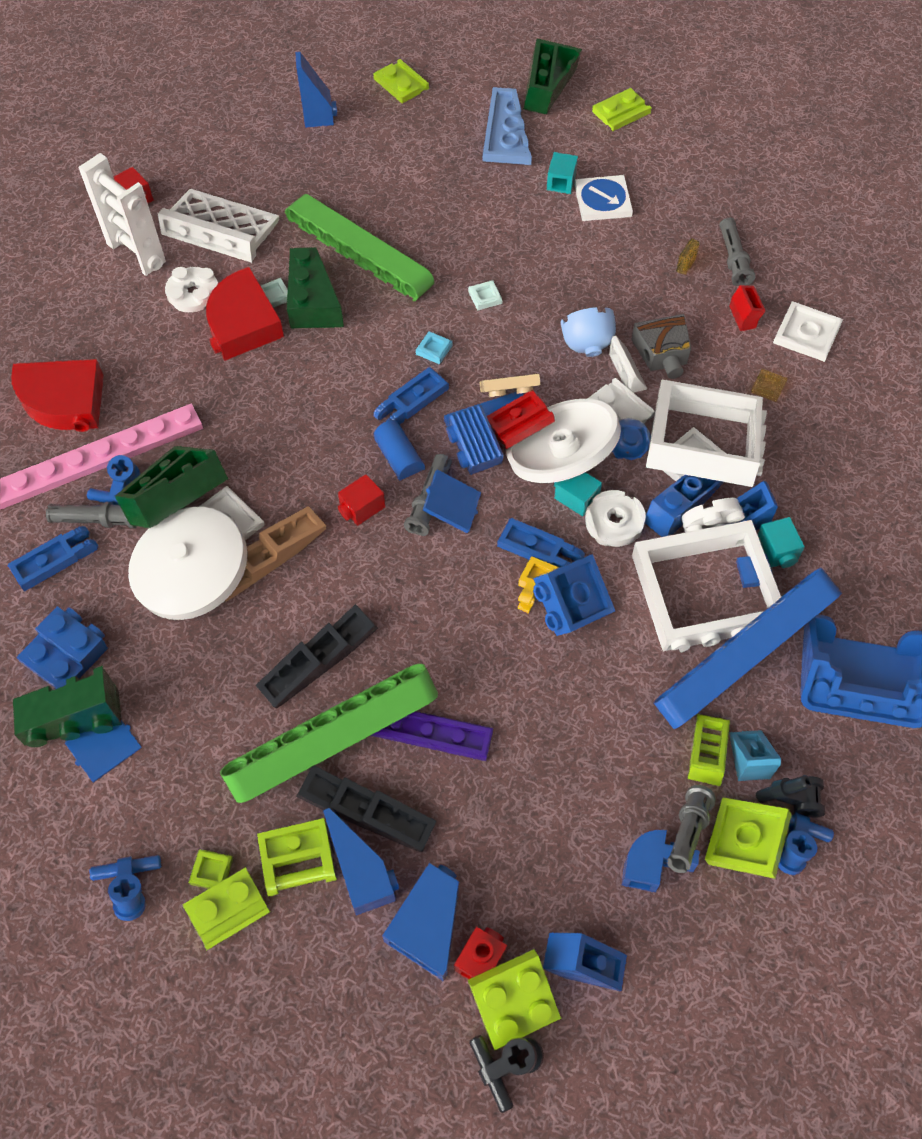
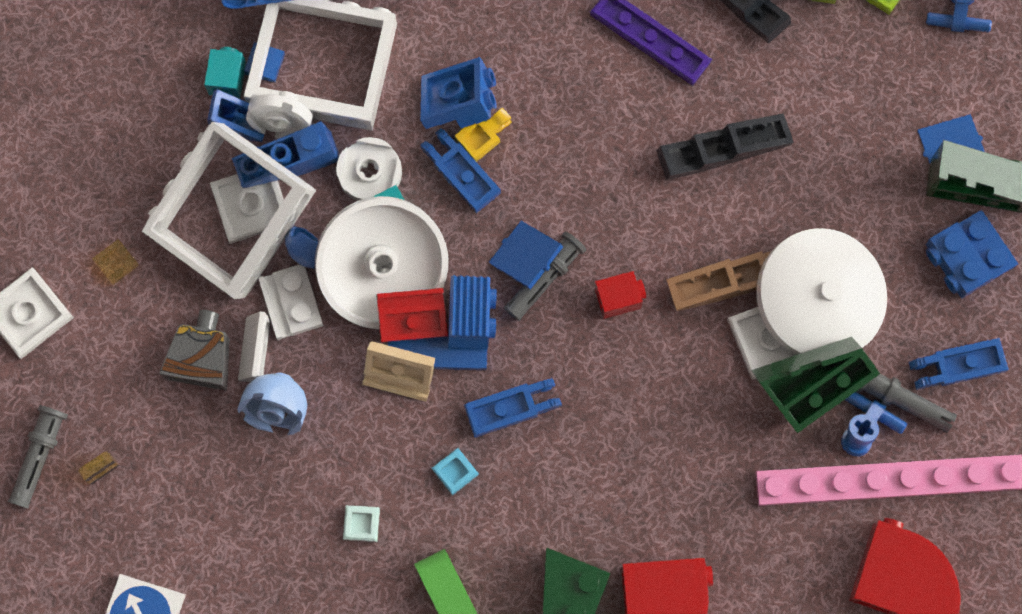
camera: 155 degrees left, 15 degrees up
bright green beam [220,664,438,803] -> none
blue brick [374,420,425,481] -> none
red piece [729,285,766,331] -> none

